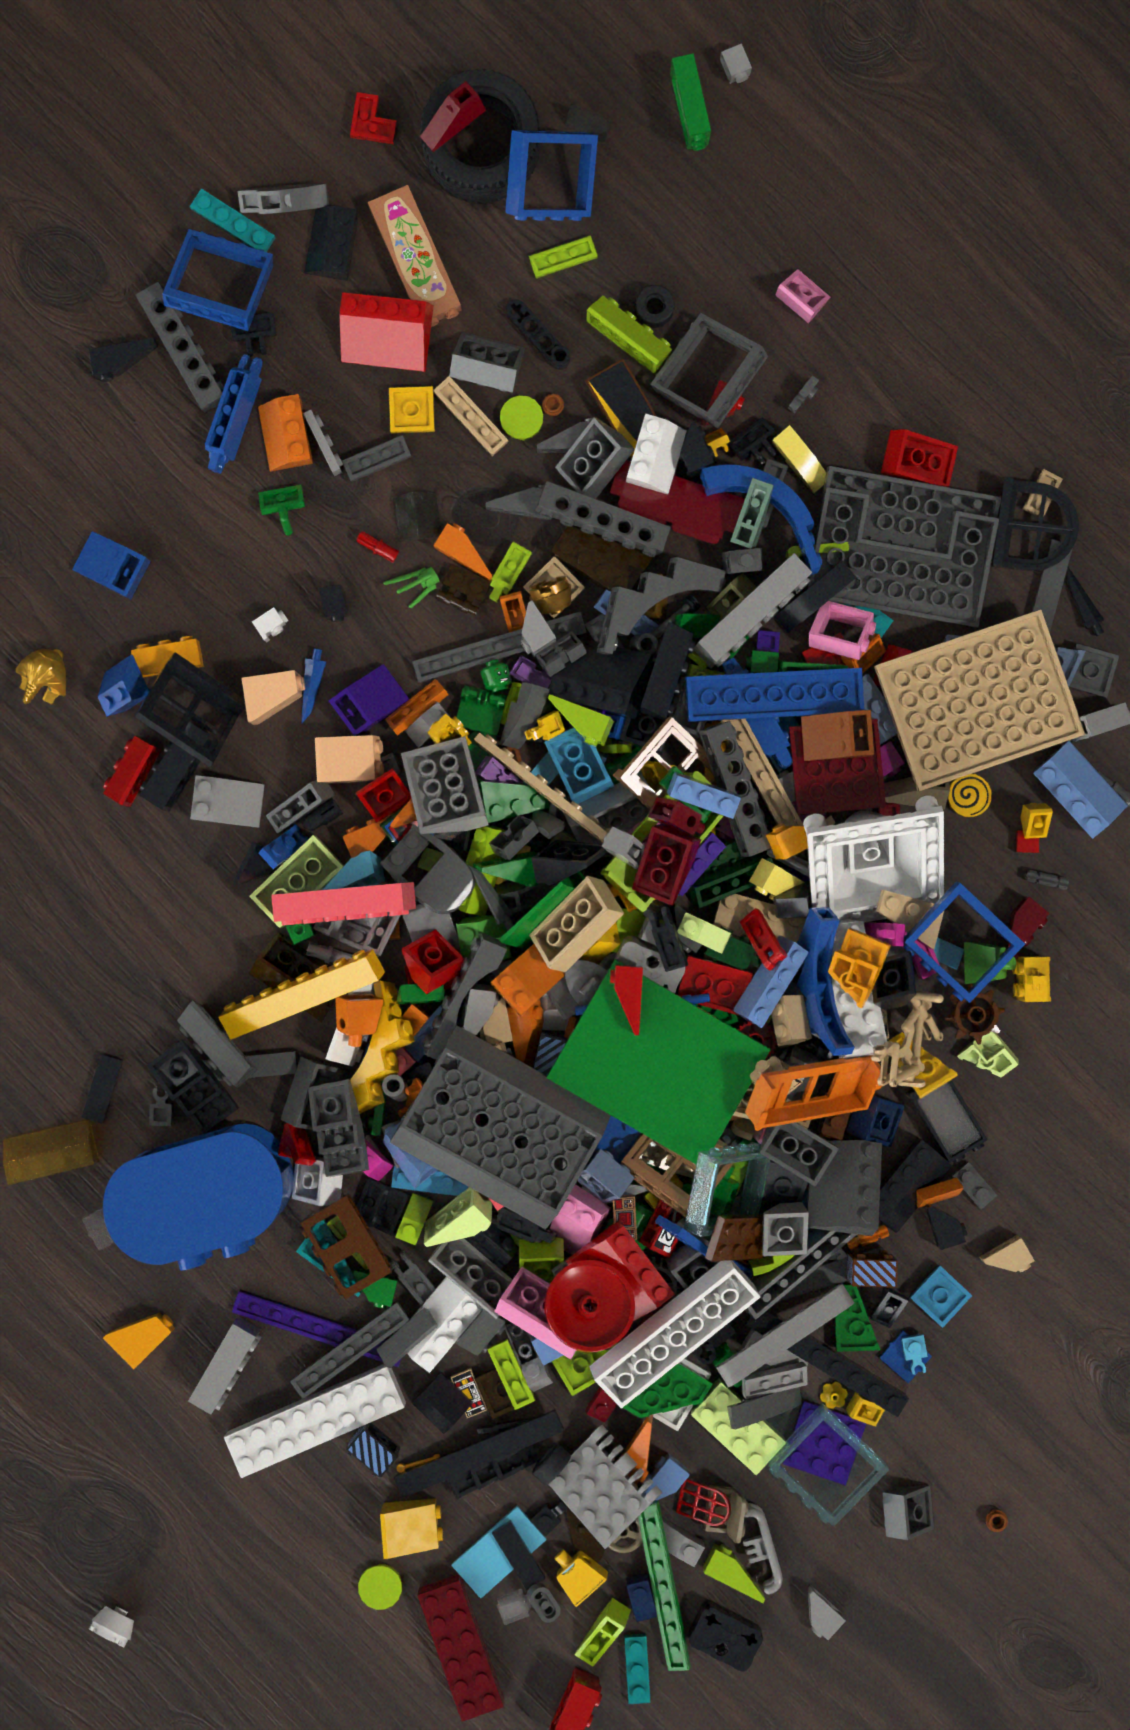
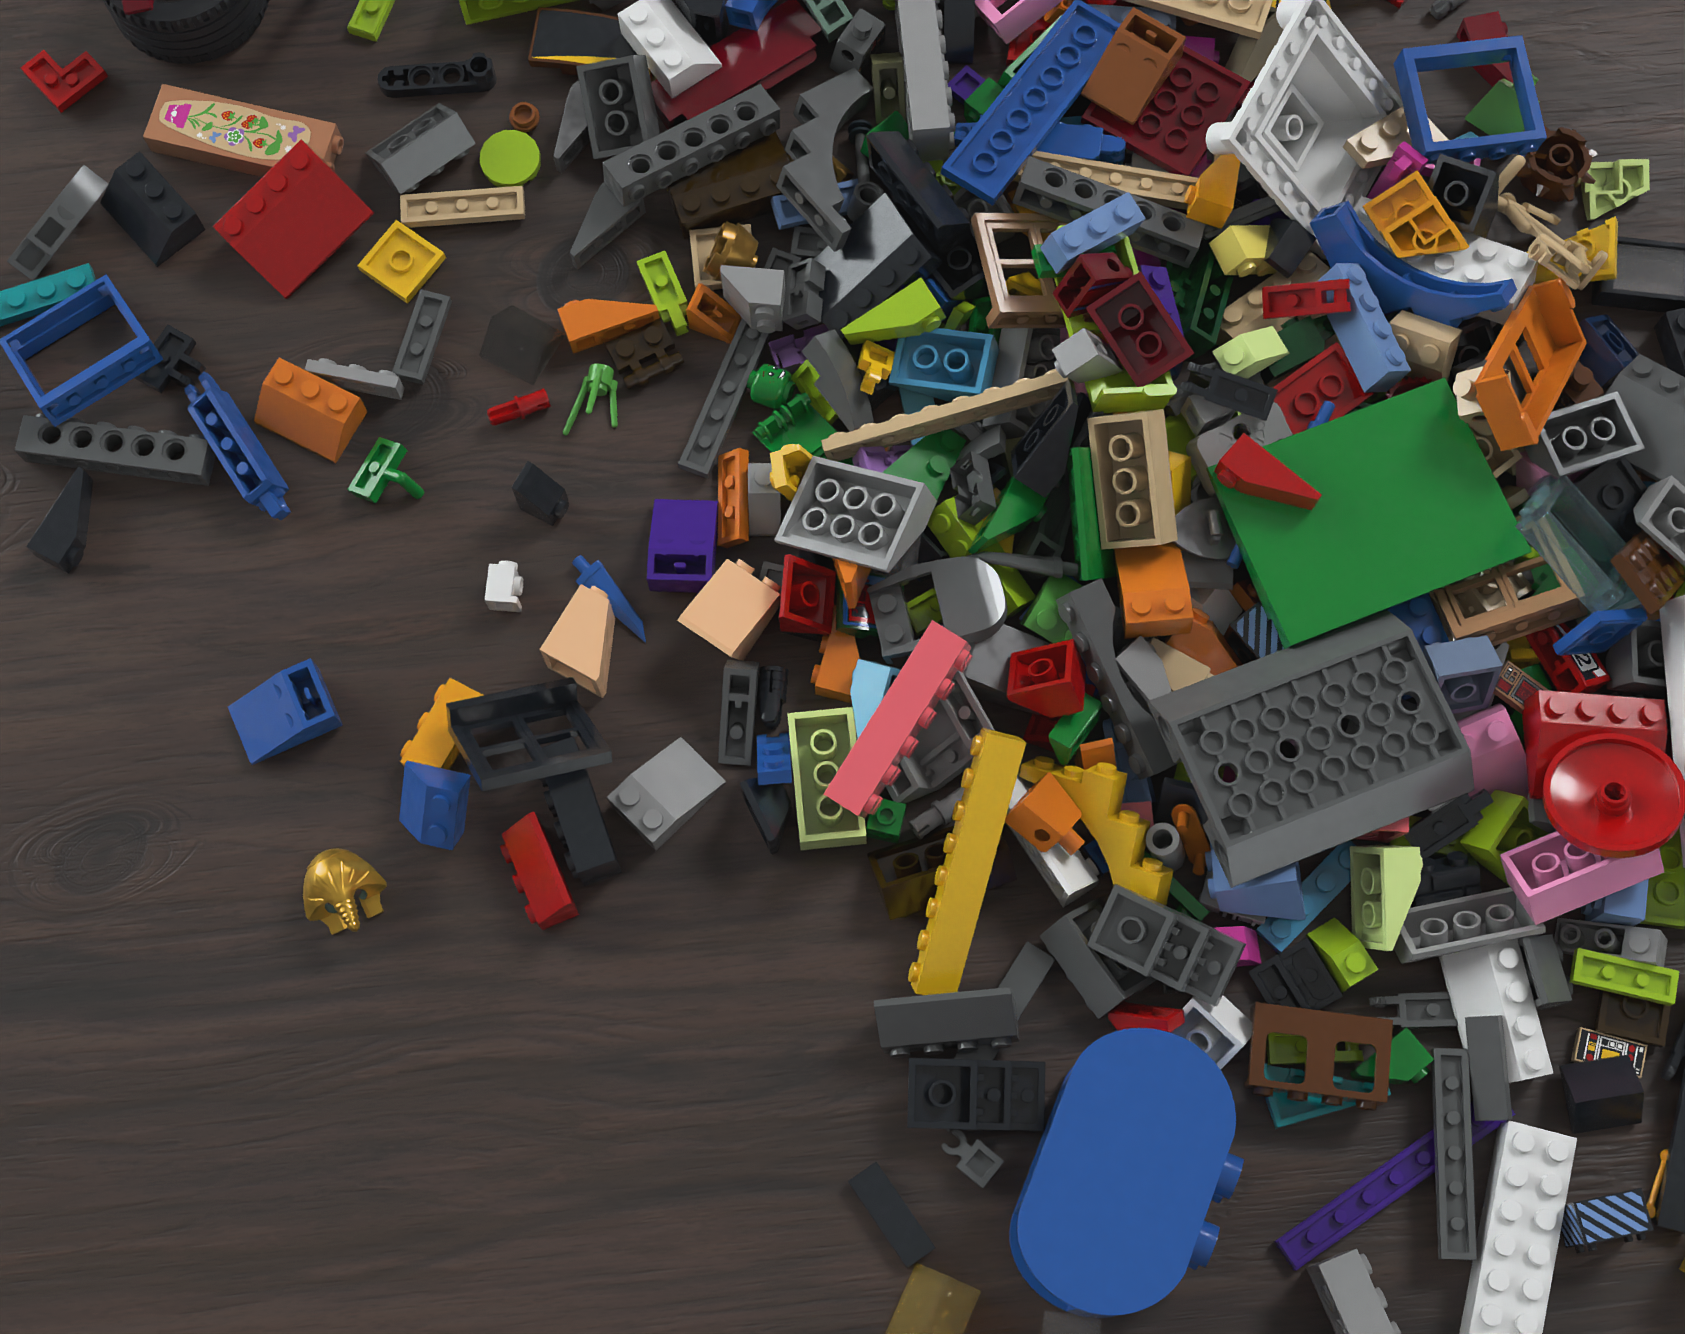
camera: 50 degrees left, 15 degrees down
yellow hinge [1012,956,1051,1002] -> none

